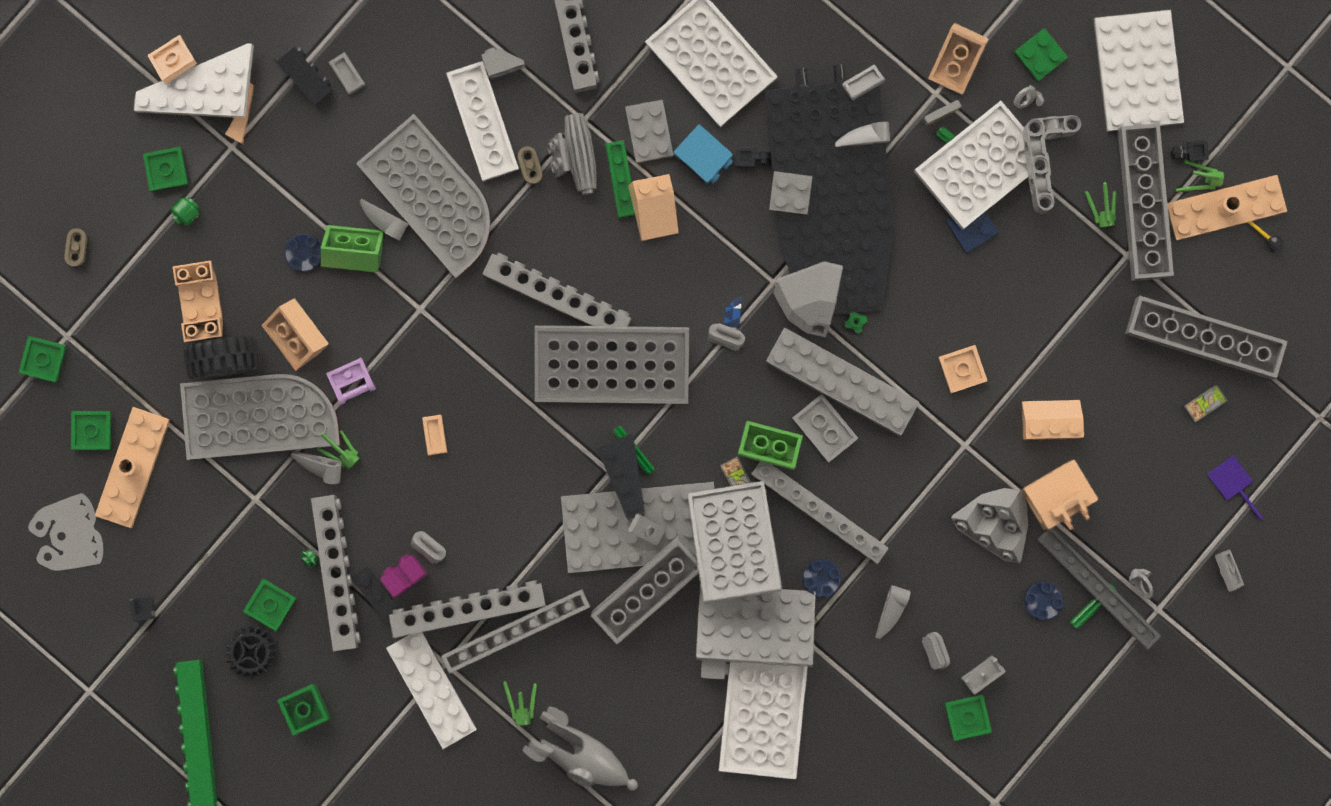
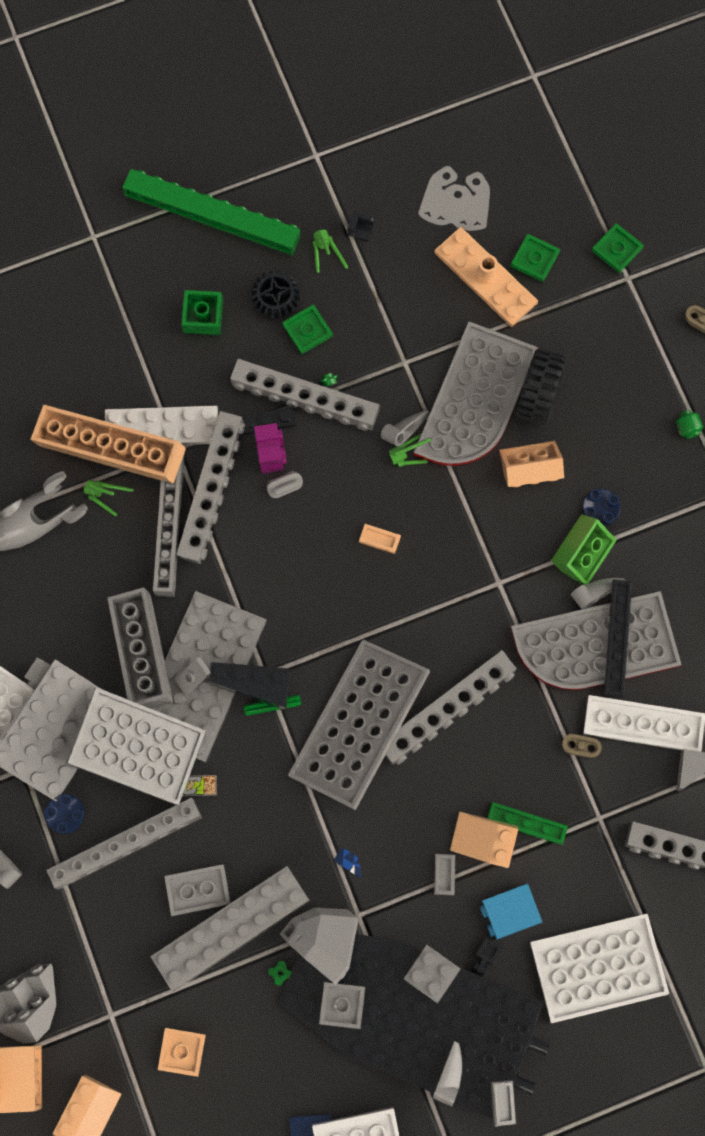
camera: 115 degrees right, 10 degrees down
light nougat slope [173,261,223,342] -> none
lavender plate [326,358,376,405] -> none
light grey plate [548,113,596,195] -> none
light grey plate [625,100,674,164] -> none
light grey piece [708,323,745,351] -> none
bright green slope [738,421,803,470] -> none
none -> light nougat brick [31,405,186,484]
none -> bright green plant [312,229,348,273]
none -> light grey plate [319,982,365,1029]
none -> light grey tile [434,854,455,895]
none -> black tile [603,579,632,697]

